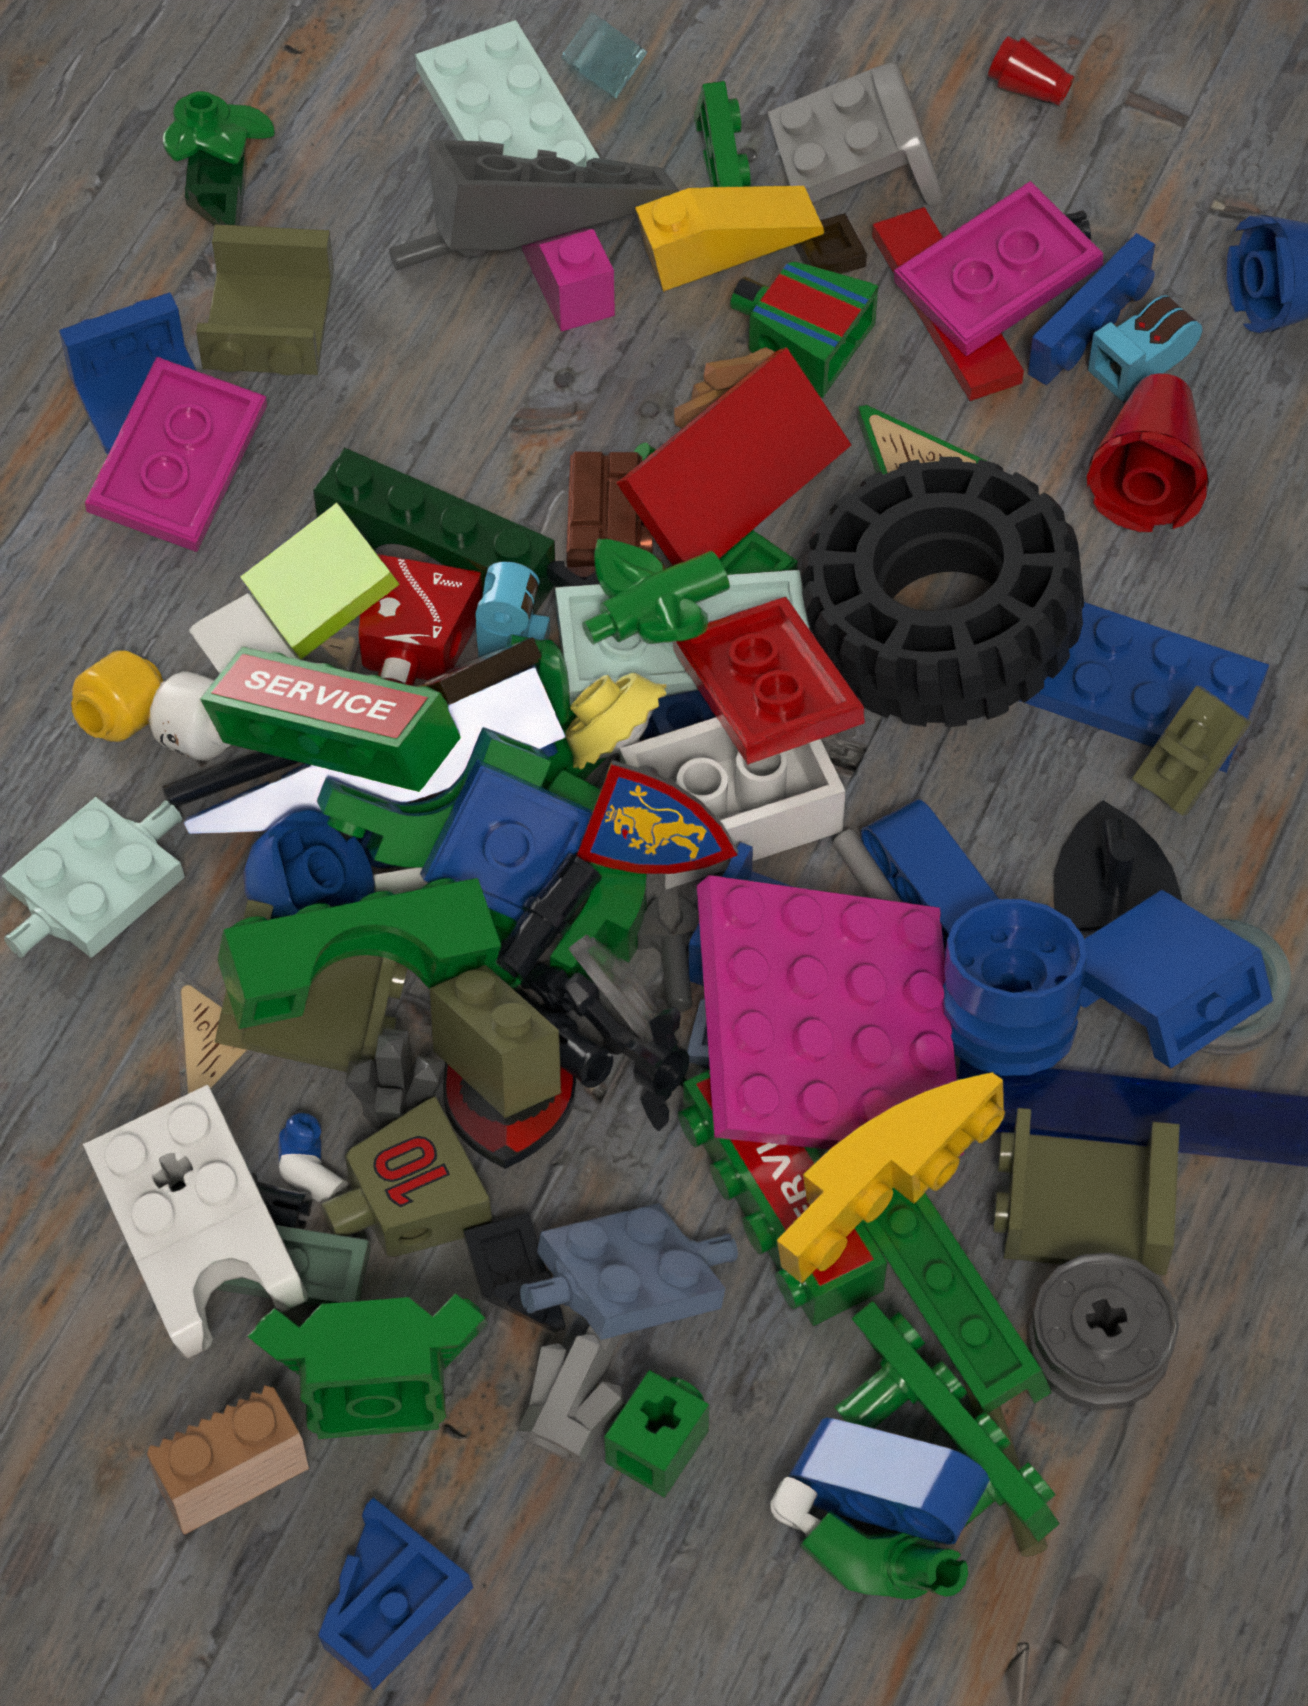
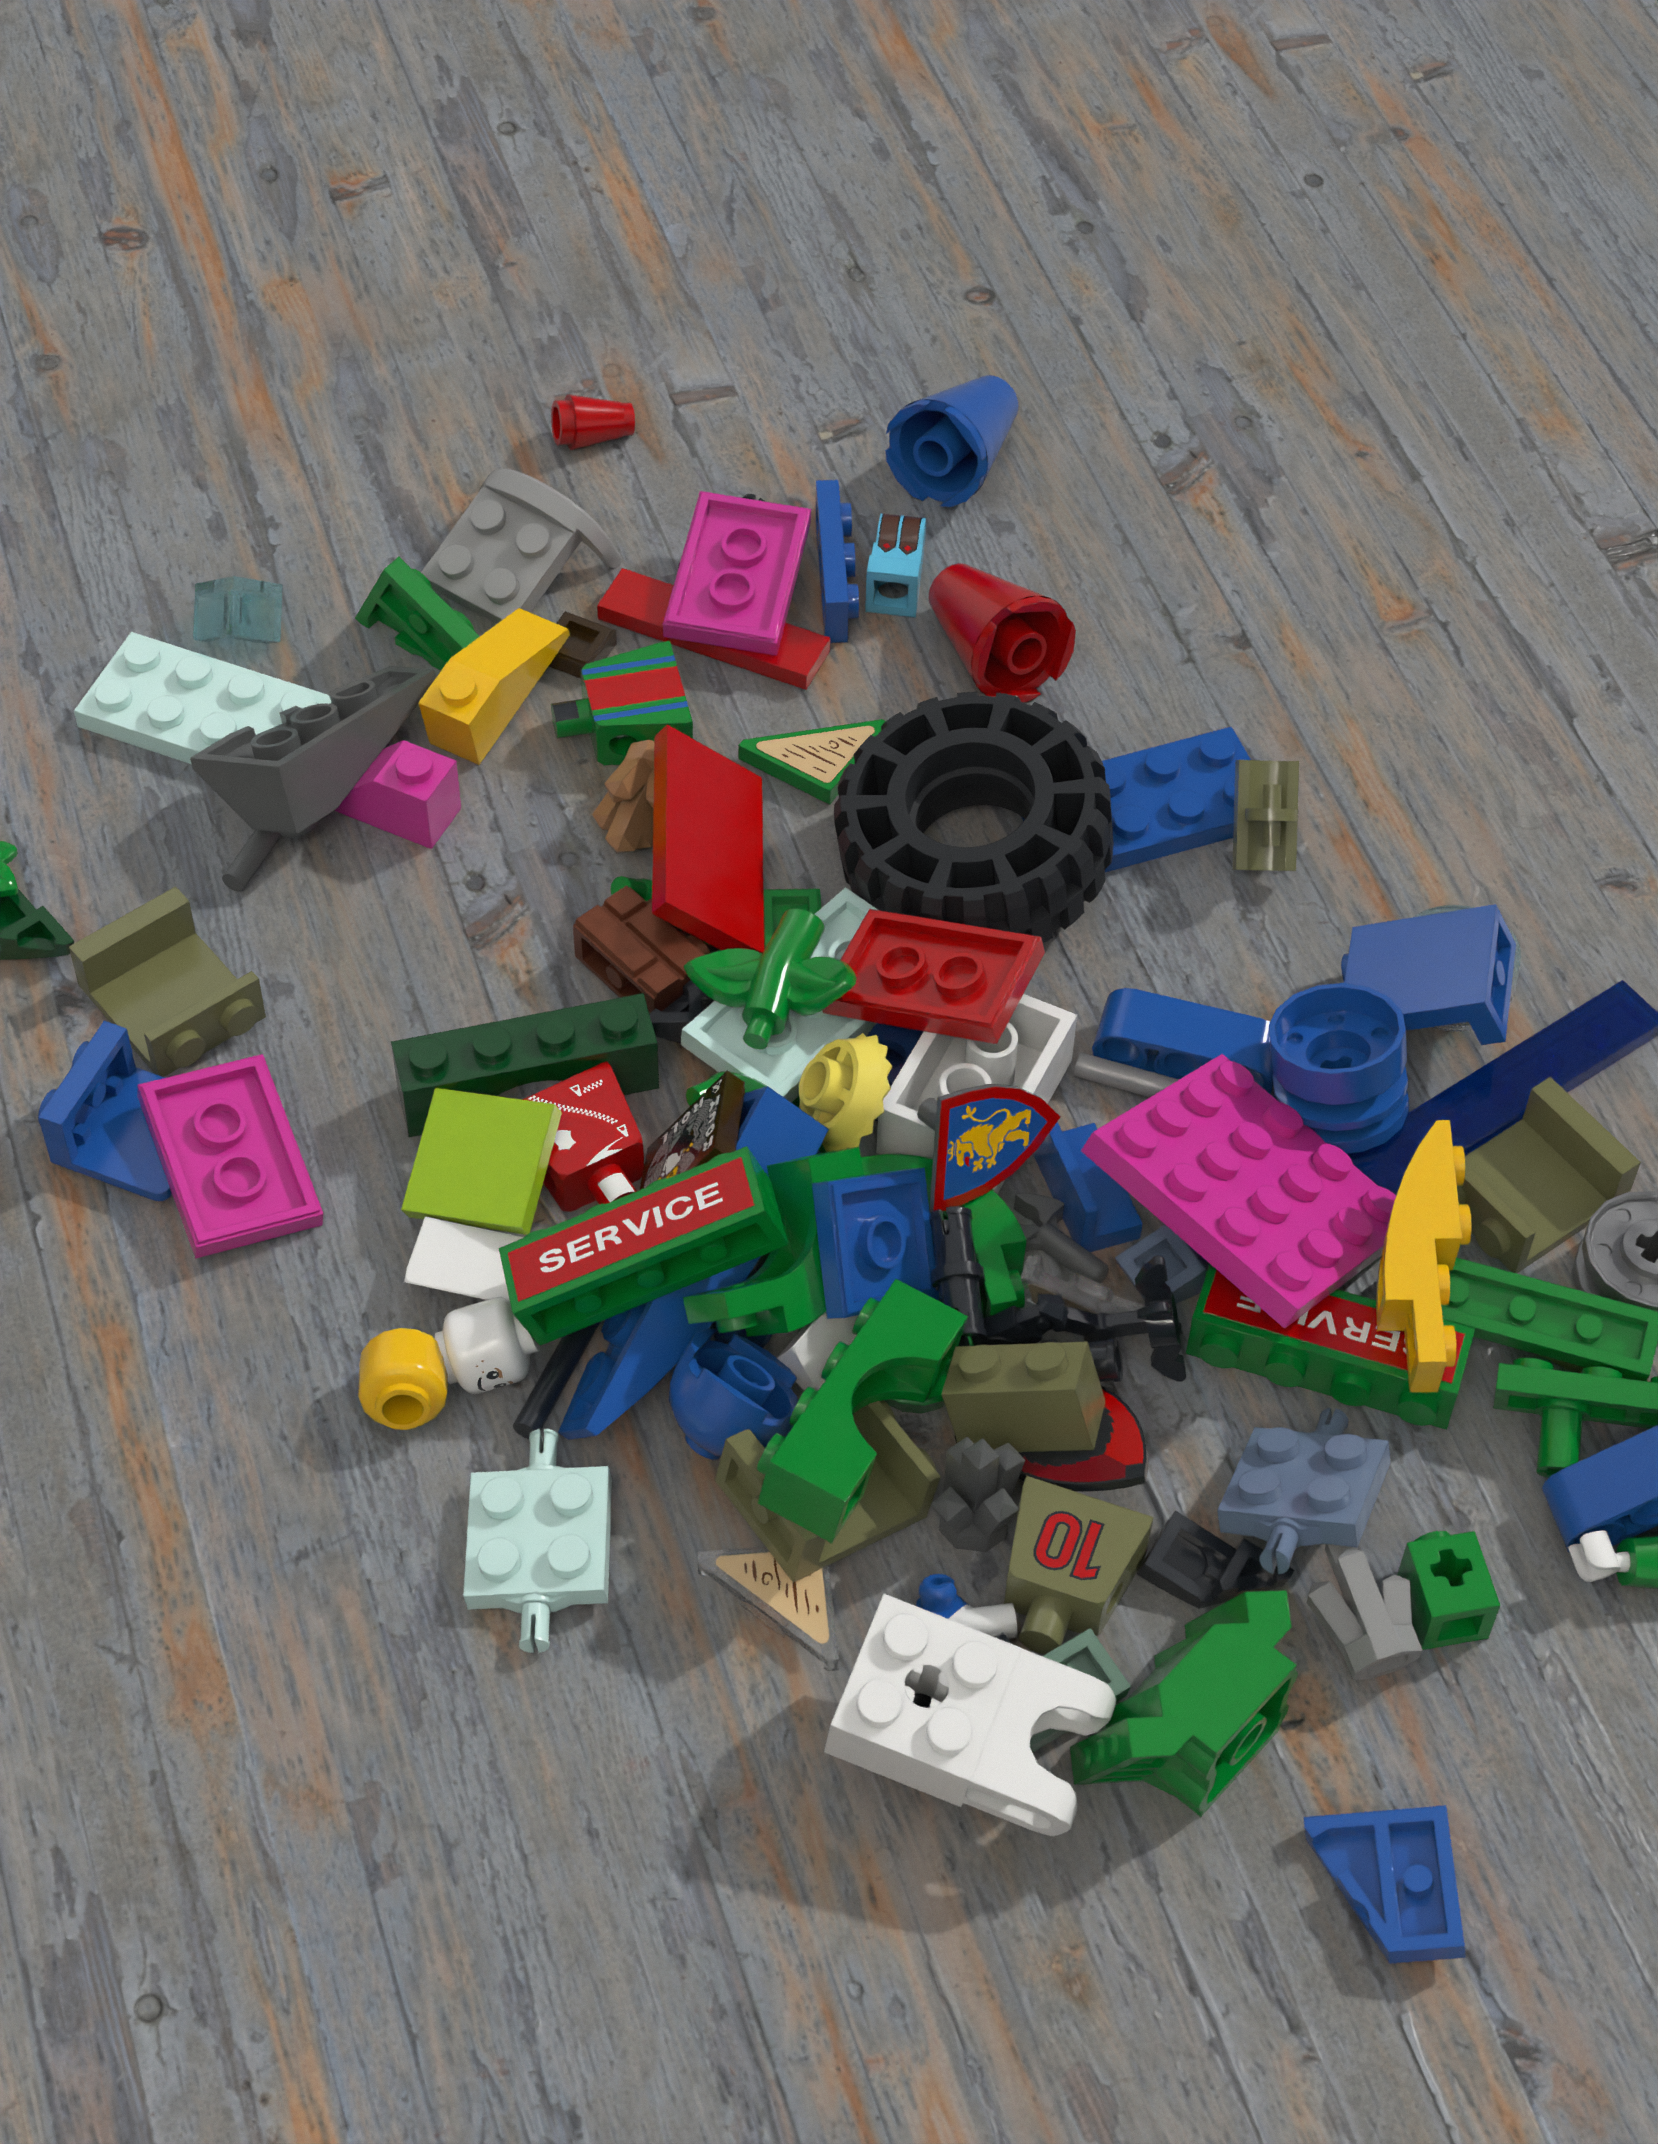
camera: 45 degrees left, 5 degrees down
medium nougat brick [147,1385,309,1535] -> none
medium azure leg [476,562,550,673] -> none
black shield [1054,800,1182,931] -> none

